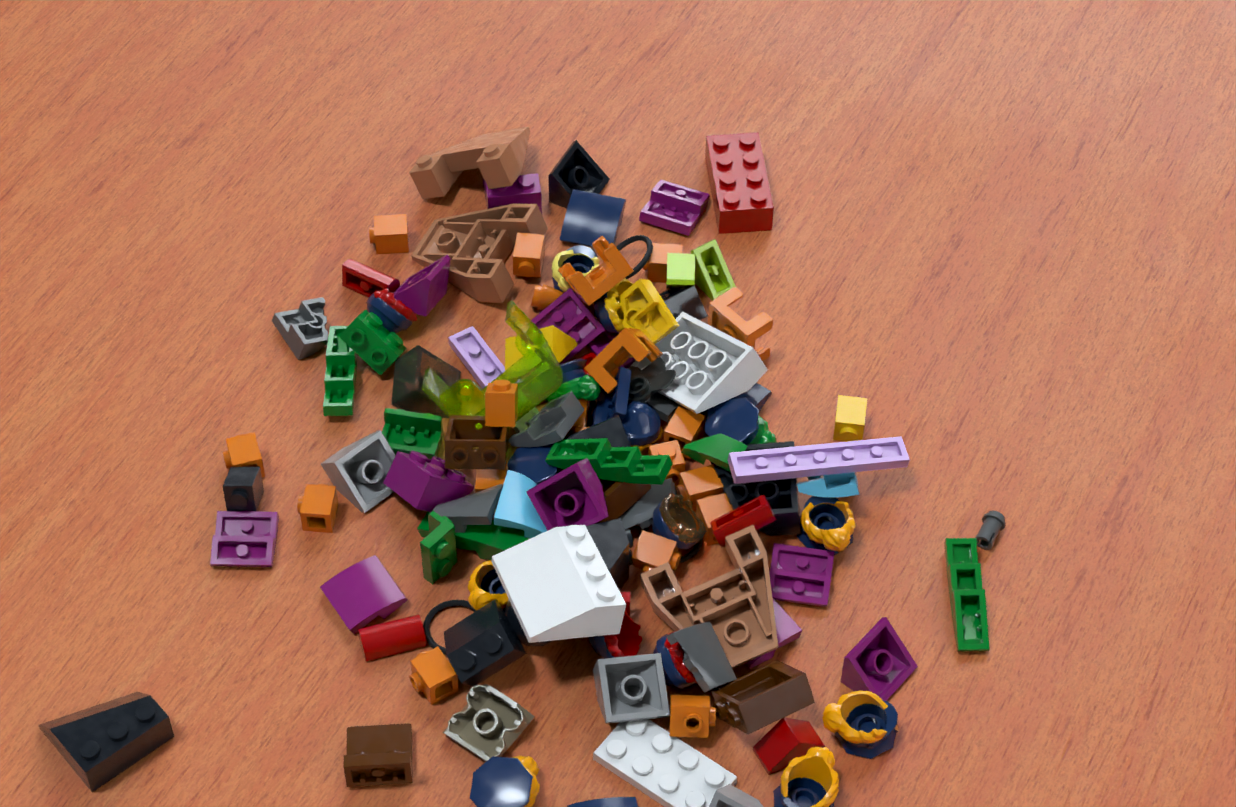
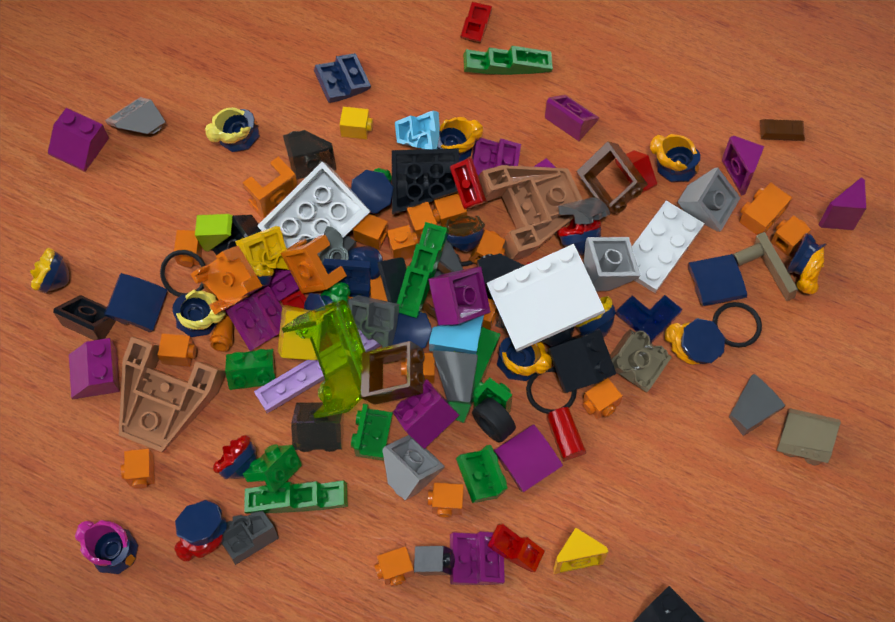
camera: 90 degrees left, 15 degrees up
red brick [342,259,400,297] -> none
reddish brown bracket [343,723,413,787] -> none
magenta slope [394,254,451,316] -> none
nougat wedge [409,127,530,199] -> none
orange brick [485,380,518,427] -> none
magenta slope [639,180,710,236] -> none
orange brick [669,695,716,738] -> none
green slope [681,433,748,472] -> none
lime slope [691,239,736,301] -> none
brick [705,132,774,234] -> none
lavender plate [727,436,910,484] -> none
piece [822,690,899,759] -> none
dark grey pin [975,510,1006,550] -> none
none -> hair [30,248,69,293]
none -> magenta slope [48,108,109,172]
none -> piece [75,520,138,574]
none -> light grey slope [105,97,165,134]
none -> dark blue piece [174,500,227,561]
none -> piece [205,107,259,152]
none -> green bracket [225,349,276,390]
none -> clear smoke slope [283,130,336,180]
none -> dark blue slope [314,53,371,103]
none -> green bracket [456,445,508,503]
none -> red slope [460,2,492,42]
none -> black tyre [472,397,516,443]
none -> red slope [488,524,545,573]
none -> yellow slope [553,528,608,574]
none -> dark blue hair [575,296,616,337]
none -> clear blue plate [616,295,683,343]

